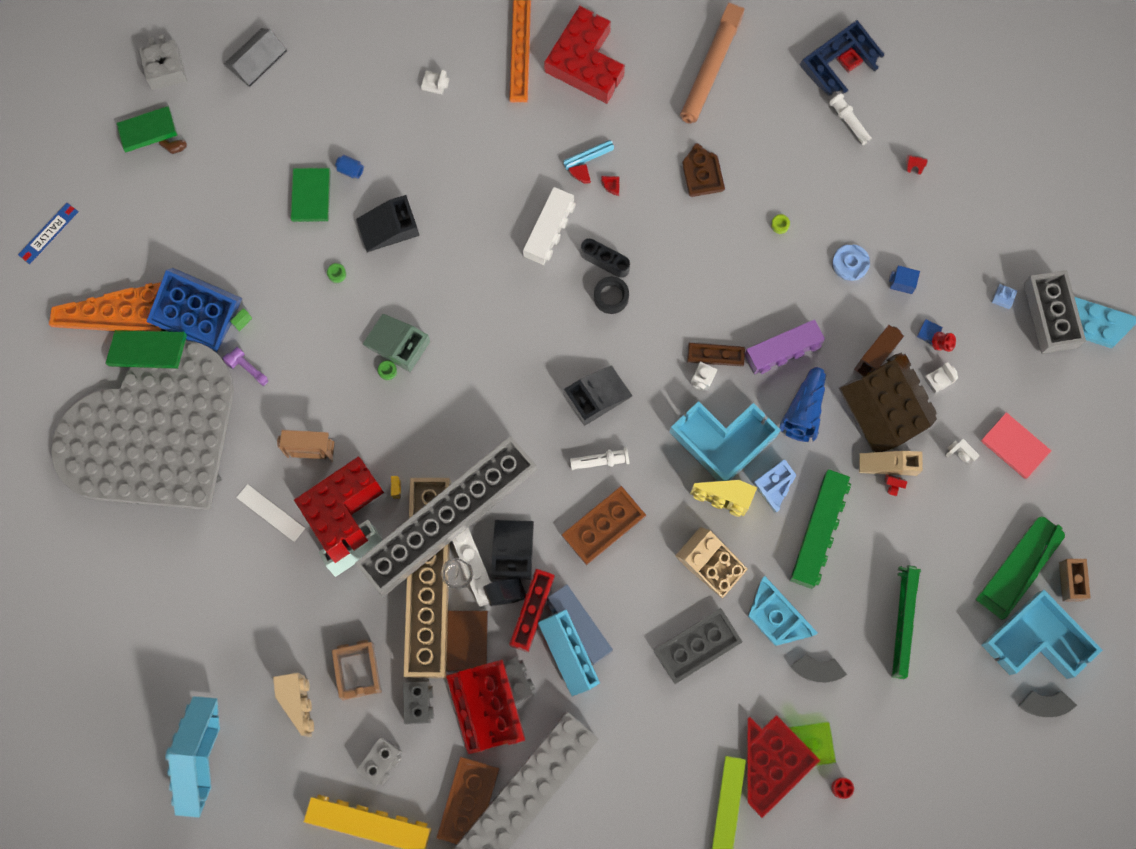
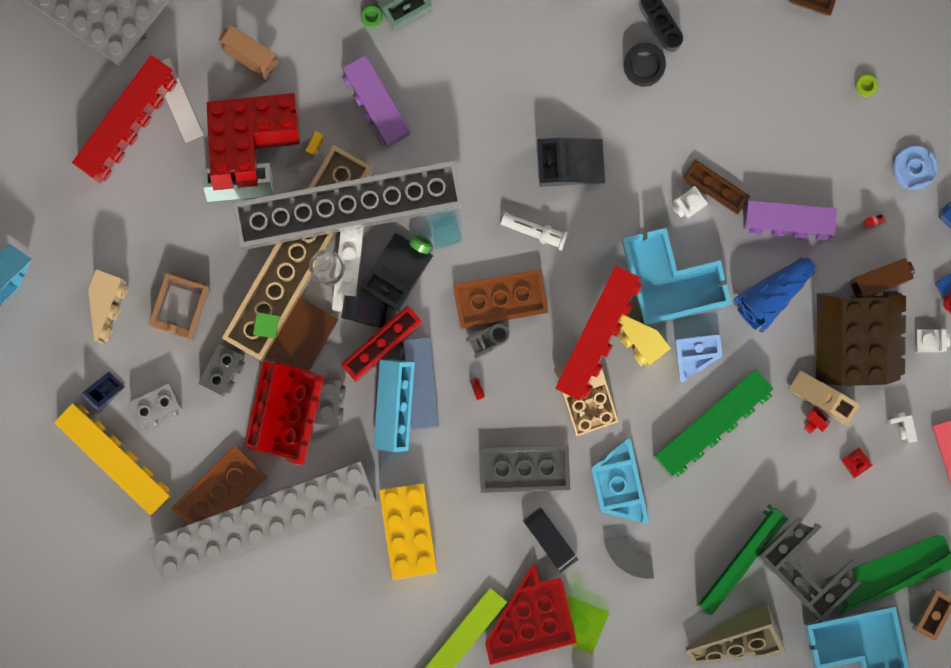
camera: 25 degrees right, 10 degrees up
none -> red brick [71,55,178,184]
none -> dark blue slope [81,372,125,412]
none -> bright green tile [253,312,280,339]
none -> medium lavender brick [341,55,410,148]
none -> yellow brick [379,483,437,580]
none -> bright green tile [409,234,432,254]
none -> clear light blue piece [427,212,462,249]
none -> dark grey piece [466,324,510,359]
none -> red tile [470,378,485,401]
none -> black beam [523,507,579,573]
none -> red brick [555,265,643,401]
none -> dark tan wedge [686,604,785,664]
none -> dark grey wedge [757,517,862,622]
none -> red tile [840,447,873,479]
none -> red tile [863,214,886,229]

